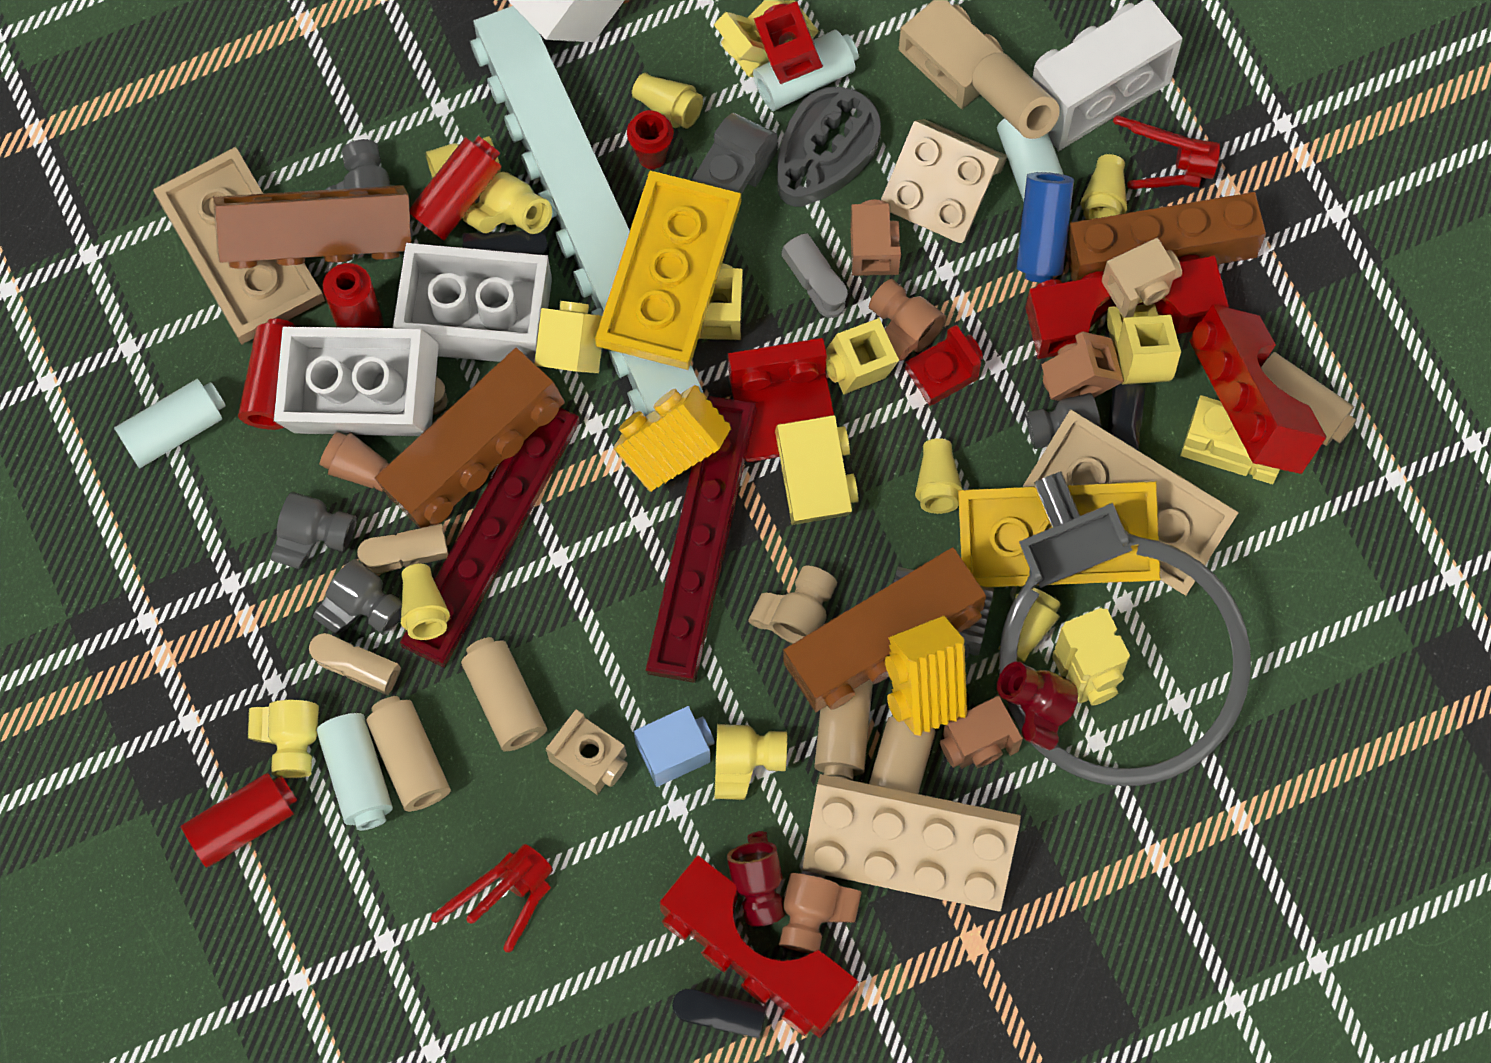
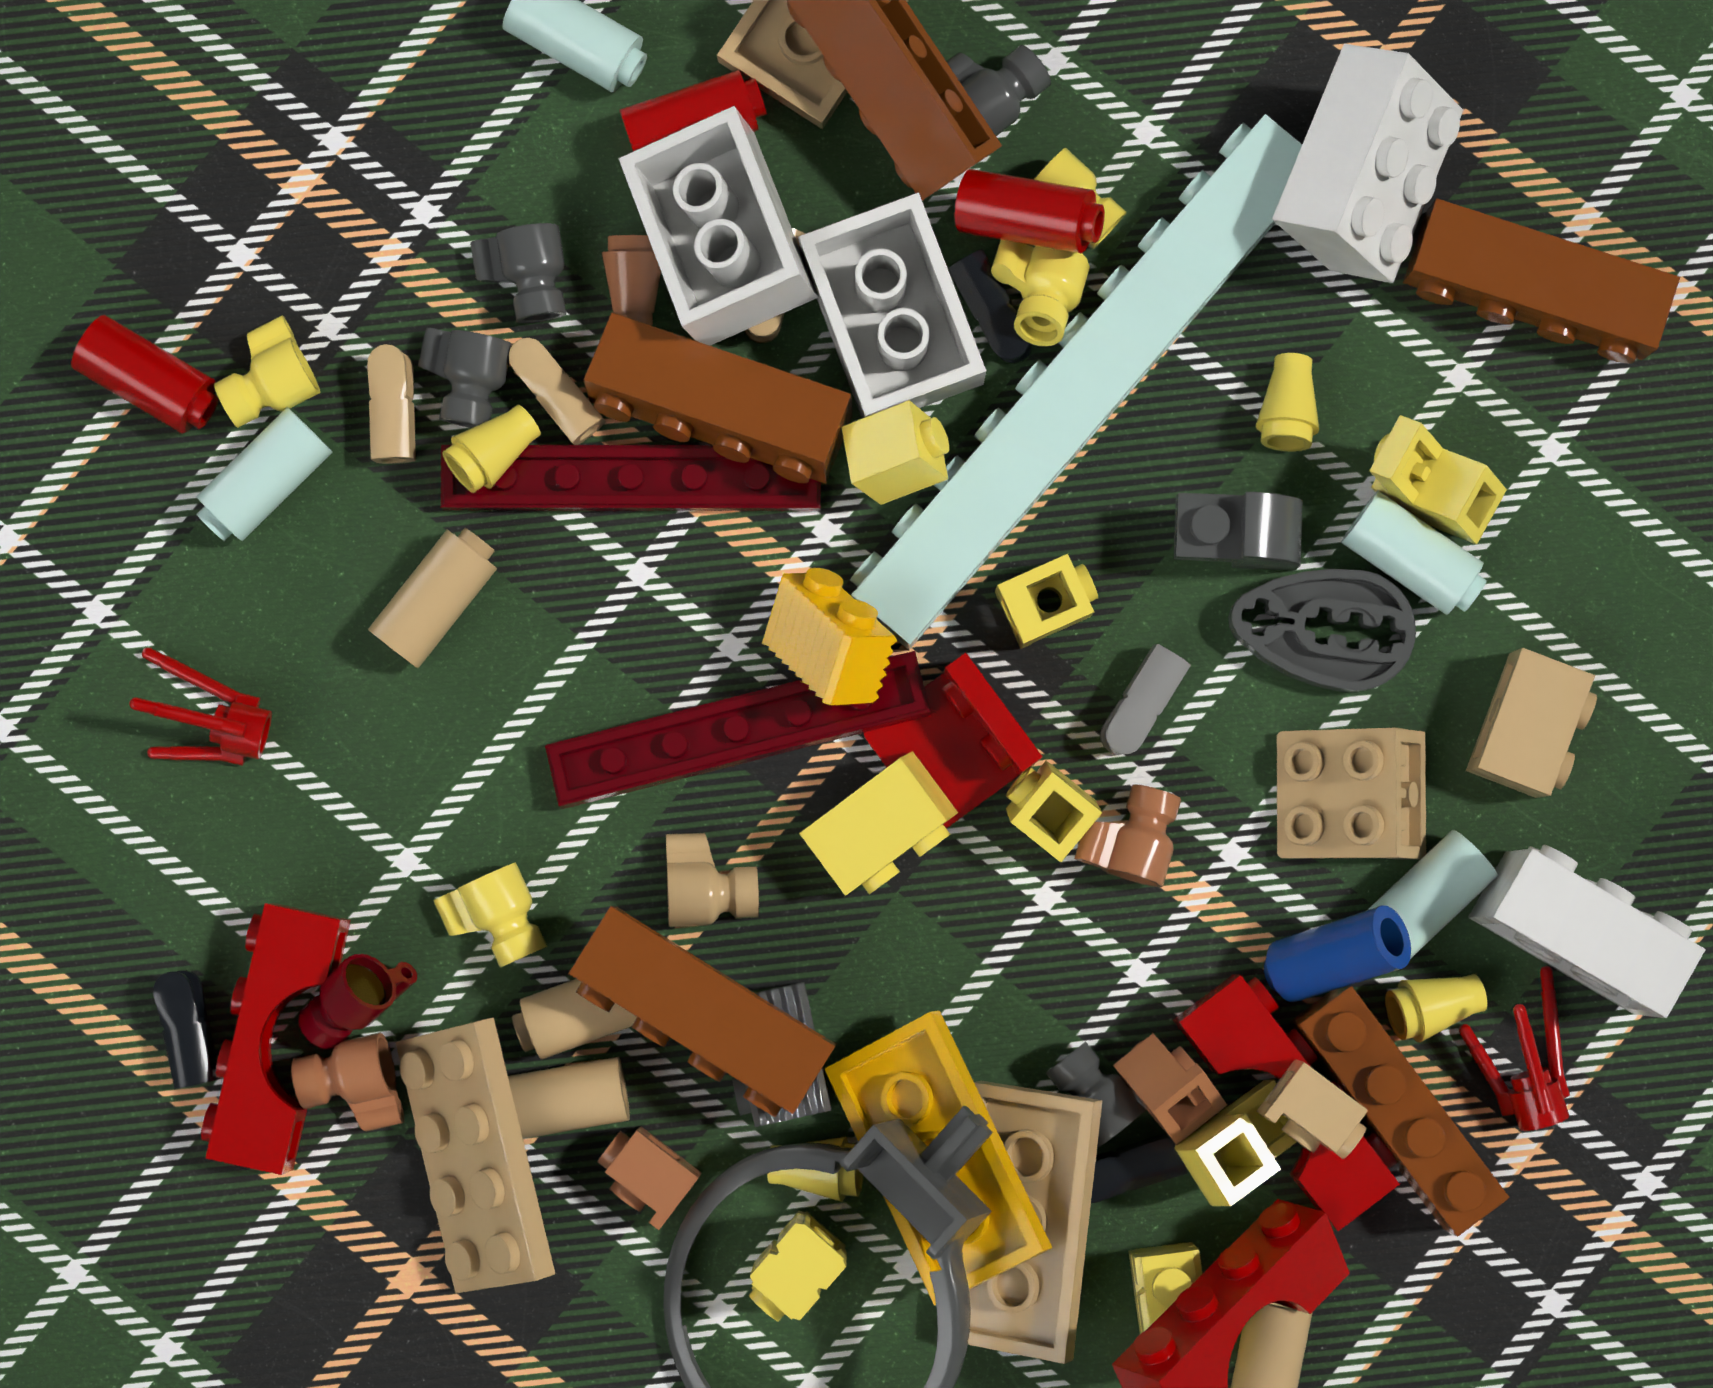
camera: 65 degrees right, 15 degrees up
red brick [323,263,384,328] -> none
tan brick [366,696,451,812] -> none
tan brick [546,710,628,795] -> none
yellow plate [595,170,741,370] -> none
red cone [627,110,673,169] -> none
light blue brick [634,706,715,787] -> none
red brick [754,1,823,85] -> none
nougat brick [850,200,901,276] -> none
yellow brick [885,616,967,736] -> none
red bracket [905,325,983,406] -> none
light yellow cone [915,438,963,514] -> none
tan brick [972,52,1060,139] -> none
dark red piece [997,661,1078,751] -> none

